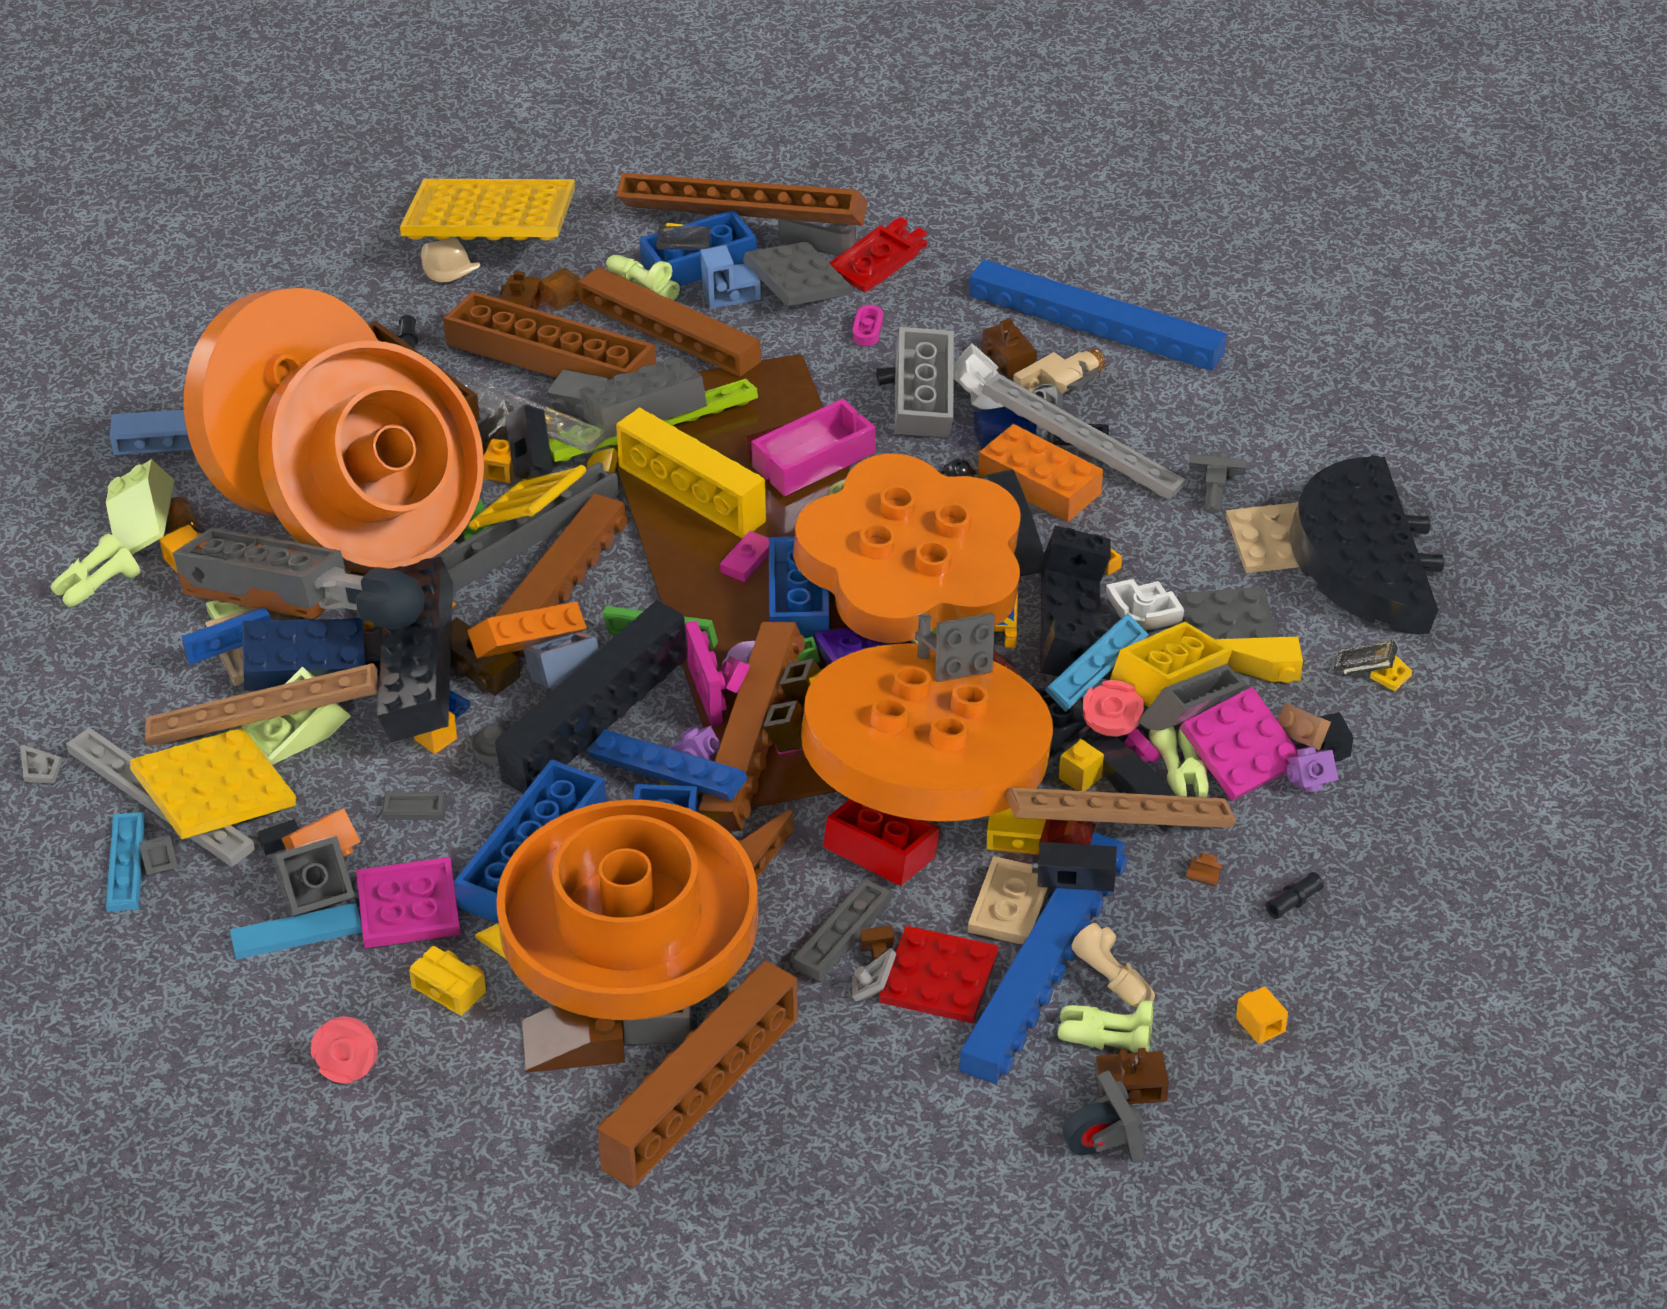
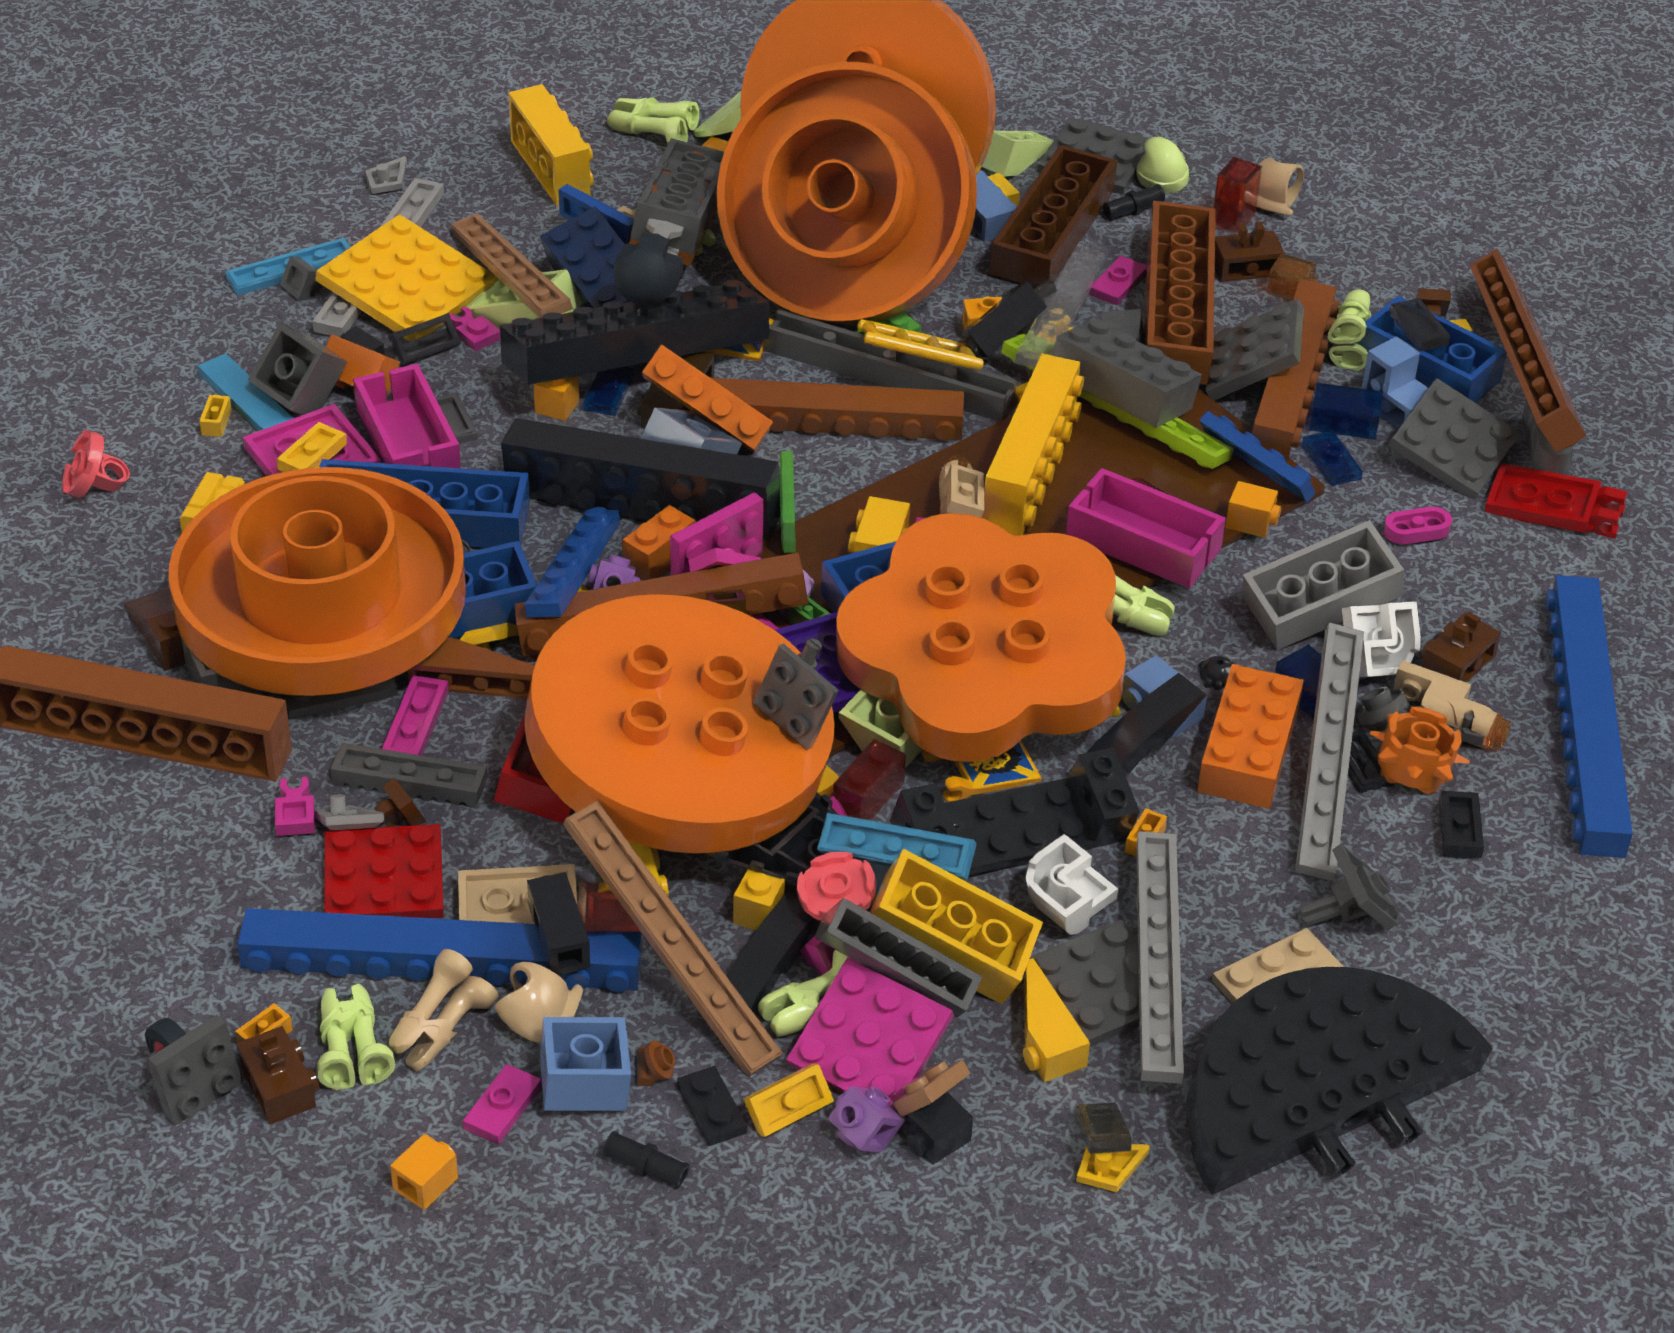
camera: 65 degrees right, 0 degrees up
yellow plate [400,179,575,241] -> none
none -> yellow piece [199,395,232,437]
none -> light orange piece [235,1003,293,1042]
none -> dark pink plate [275,777,315,836]
none -> yellow plate [276,422,347,472]
none -> dark pink piece [353,364,461,468]
none -> dark pink plate [382,675,449,756]
none -> black tile [388,313,461,366]
none -> dark pink plate [449,307,500,351]
none -> dark pink plate [463,1064,542,1145]
none -> tan piece [495,962,583,1043]
none -> yellow brick [508,84,594,206]
none -> medium blue brick [539,1017,631,1111]
none -> orange brick [622,505,696,581]
none -> black plate [677,1066,747,1146]
none -> yellow plate [743,1063,834,1137]
none -> yellow brick [848,496,910,553]
none -> tan plate [939,455,985,518]
none -> dark pink plate [1089,255,1146,305]
none -> yellowish green piece [1136,136,1189,193]
none -> light grey plate [1136,831,1184,1084]
none -> blue plate [1199,411,1316,503]
none -> dark grey plate [1206,299,1304,400]
none -> clear red brick [1213,157,1262,233]
none -> light orange brick [1225,481,1281,538]
none -> clear blue plate [1302,430,1363,486]
none -> clear blue brick [1309,383,1383,440]
none -> orange brick [1369,707,1470,794]
none -> reddish brown tile [1414,288,1451,316]
none -> black plate [1439,790,1484,858]

